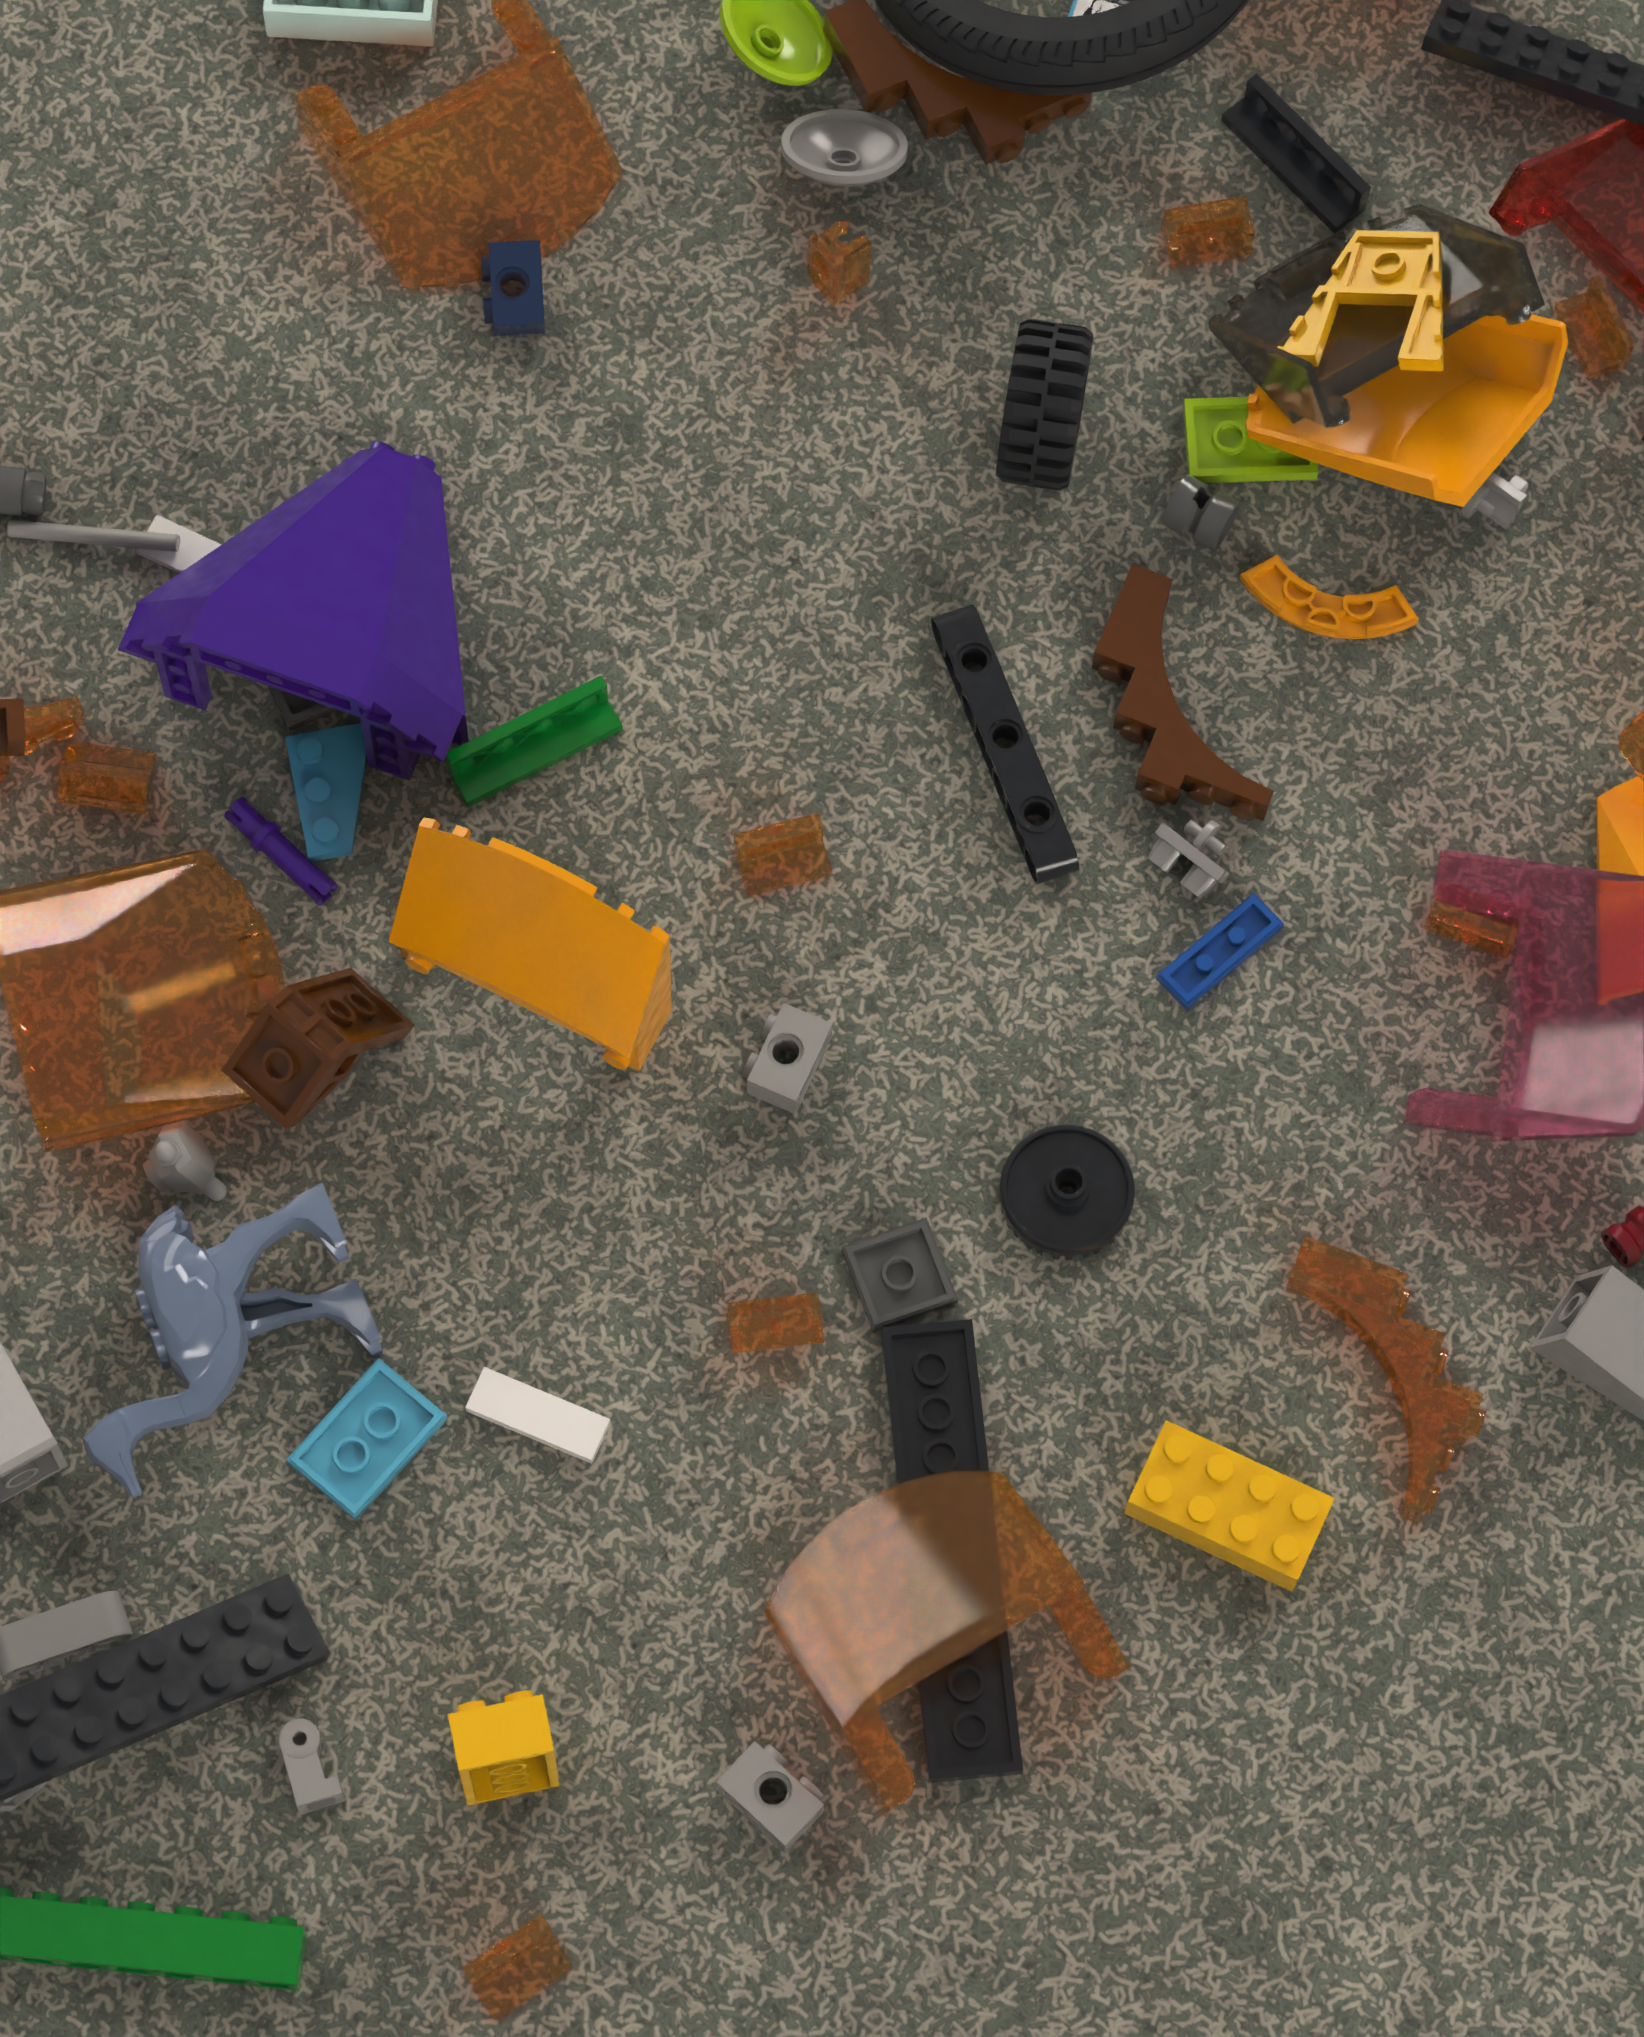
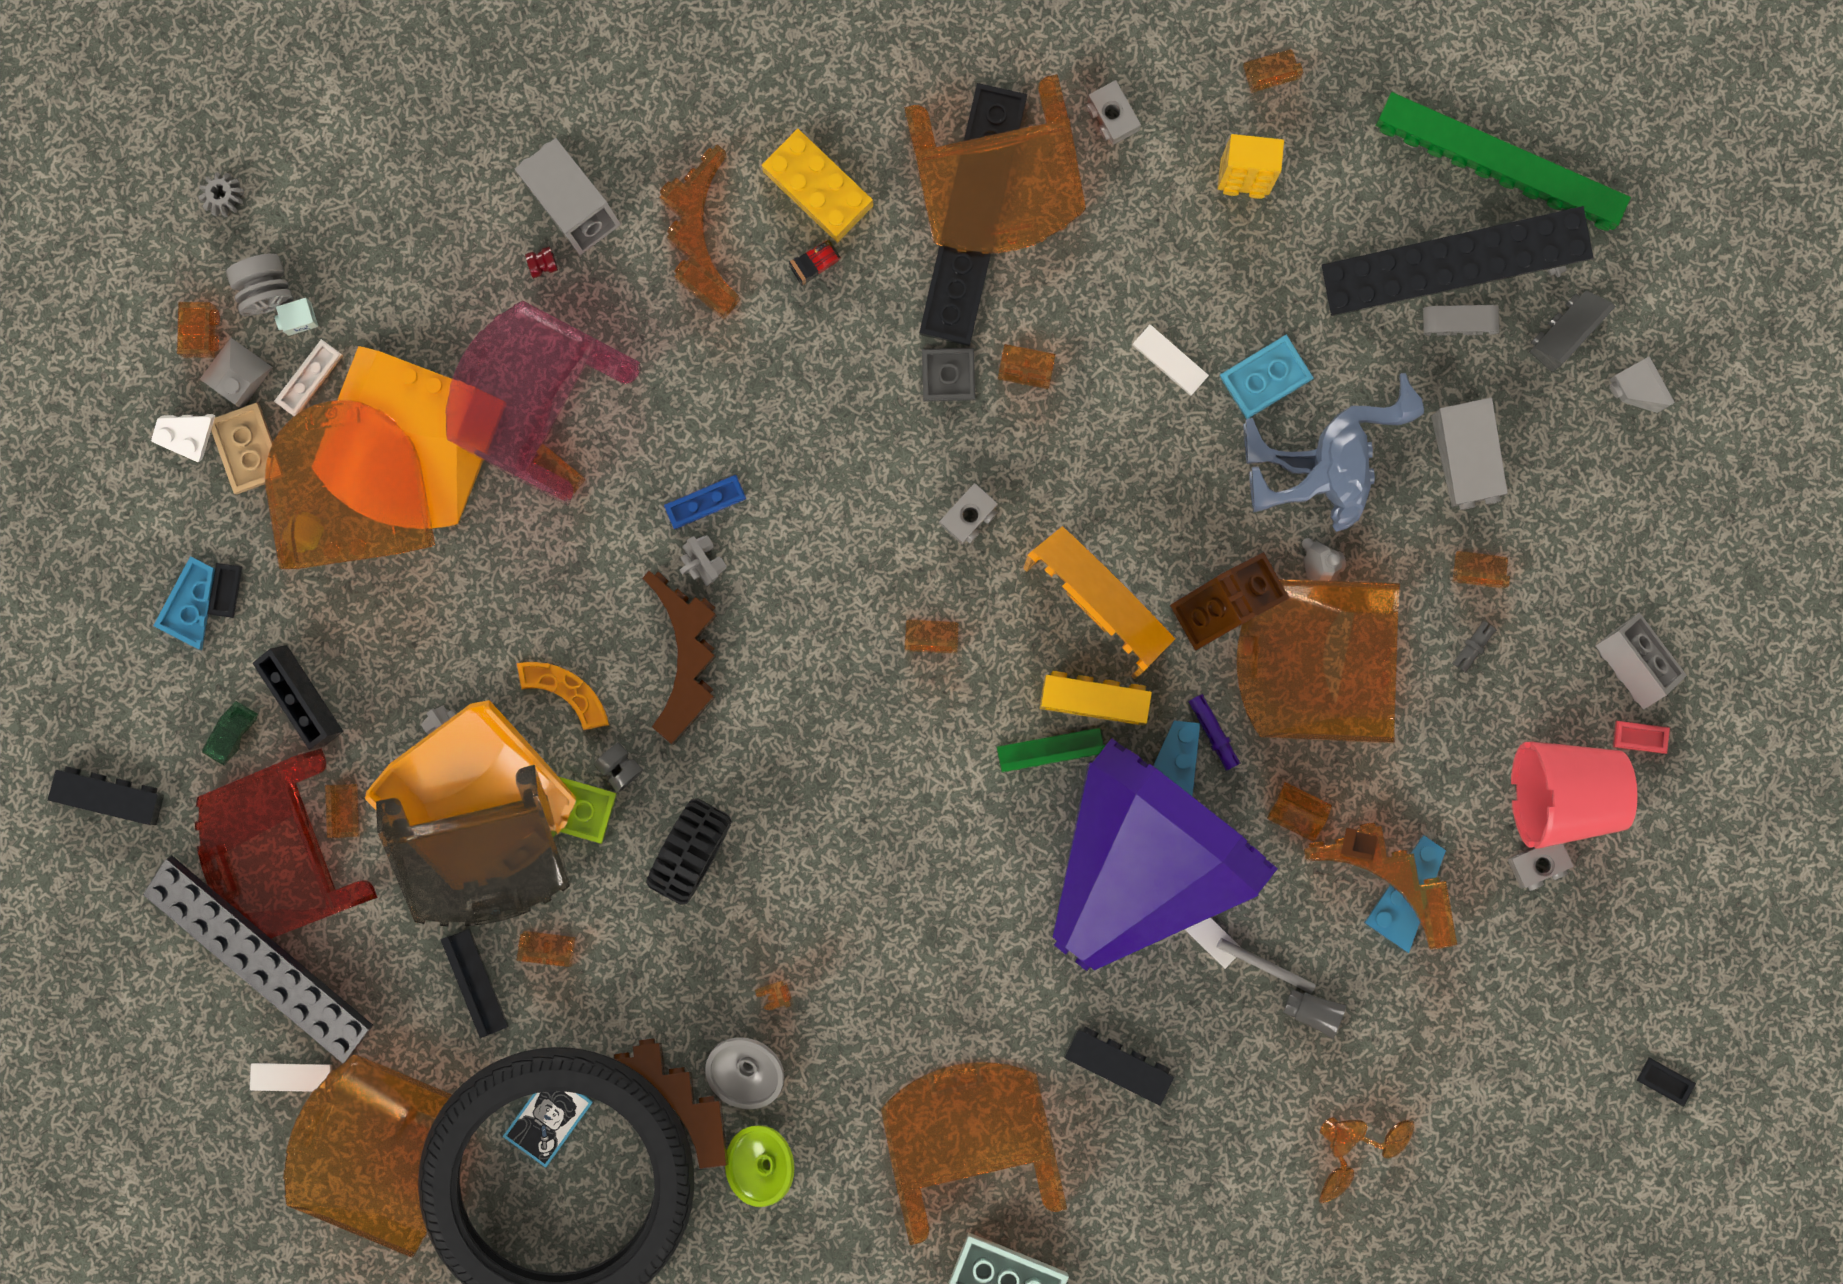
camera: 155 degrees left, 15 degrees up
light grey leg [279,1718,345,1815] -> none
dark blue brick [481,240,545,336] -> none
black beam [931,604,1079,885] -> none
black wheel [999,1125,1135,1260] -> none
yellow wing [1274,230,1444,371] -> none
none -> leg [789,240,841,286]
none -> yellow brick [1039,671,1152,726]
none -> black brick [1063,1026,1174,1106]

